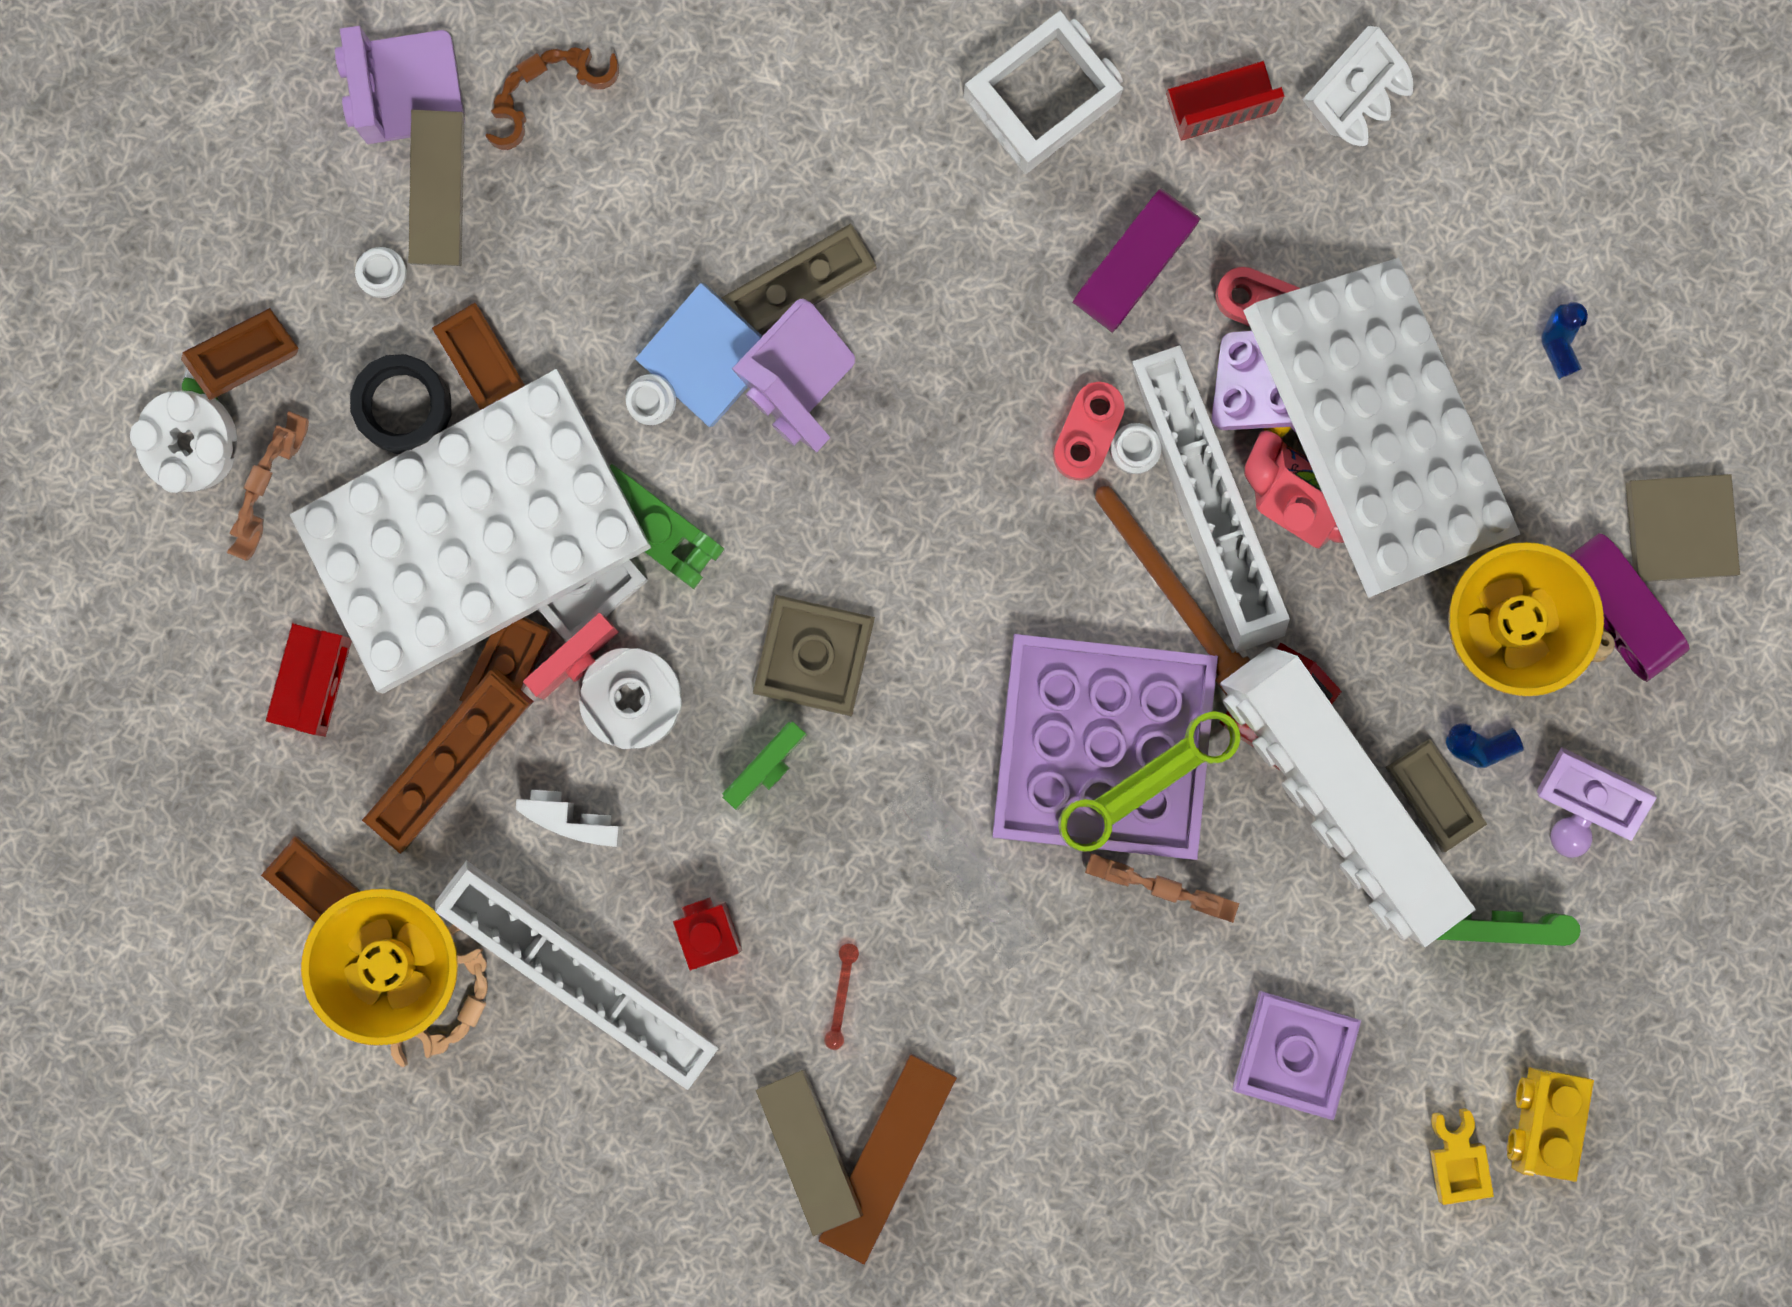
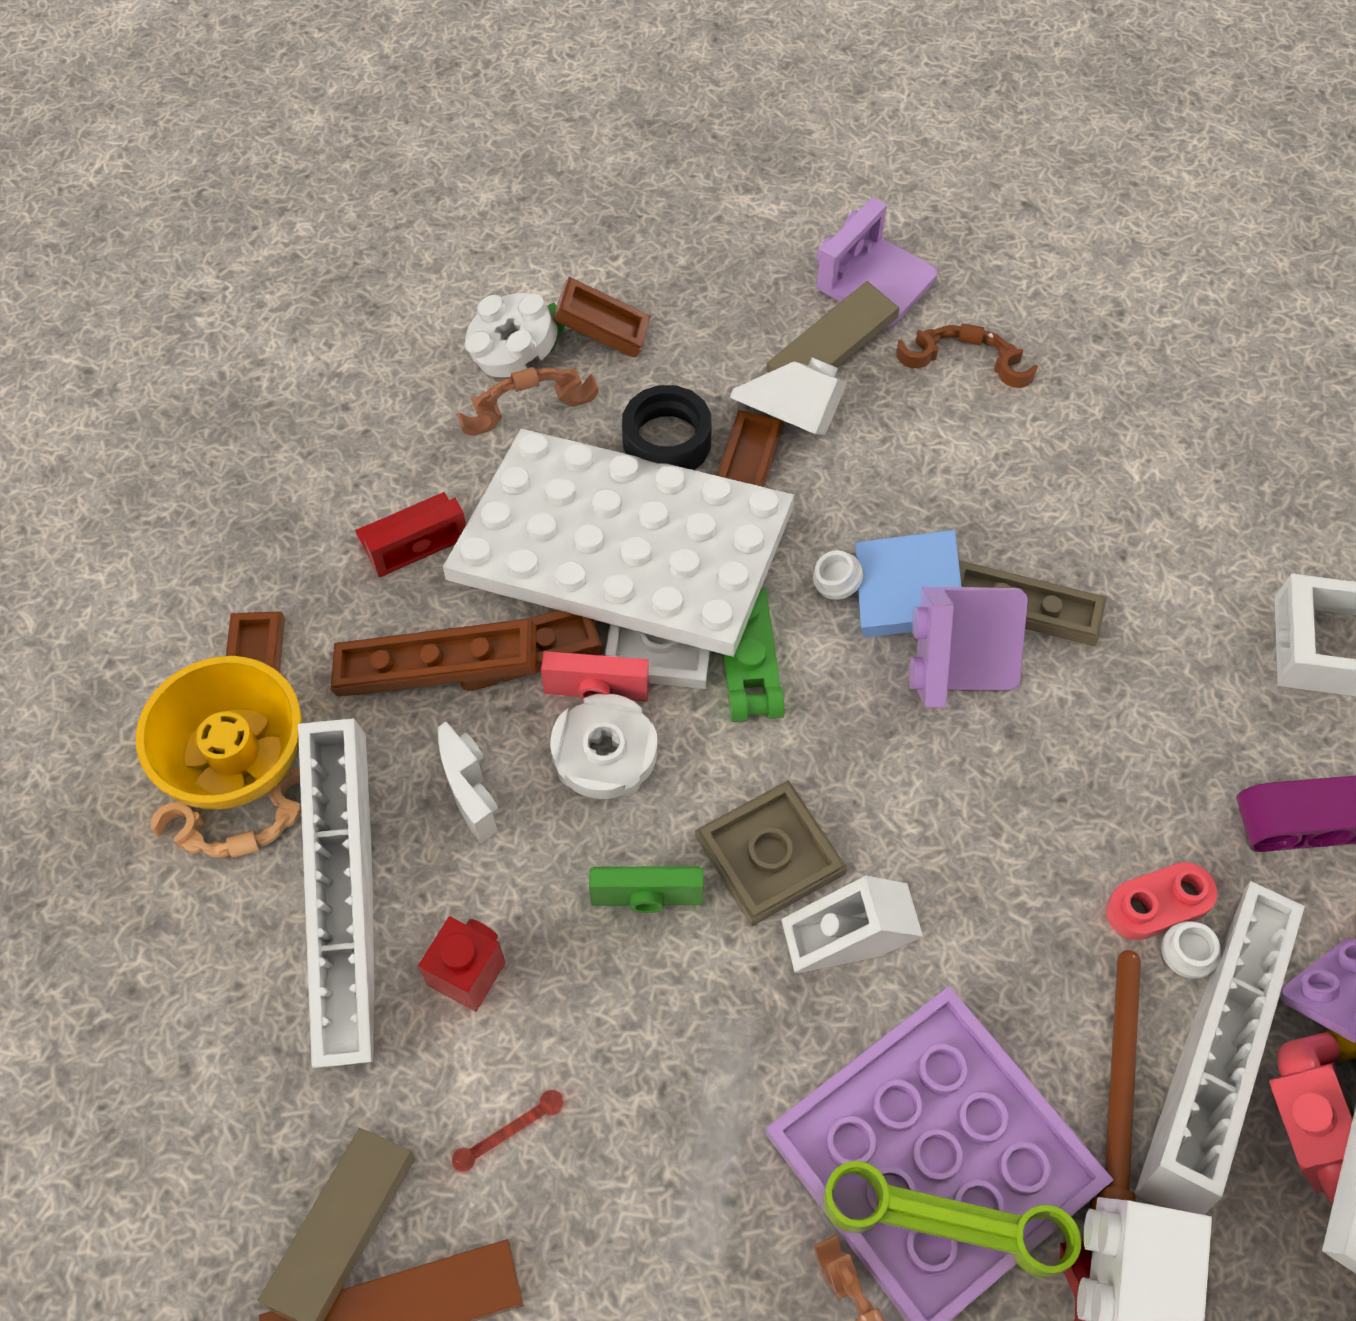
camera: 50 degrees right, 25 degrees down
white plate [355,247,407,298] -> none
none -> white slope [730,357,847,435]
none -> white slope [781,875,923,973]

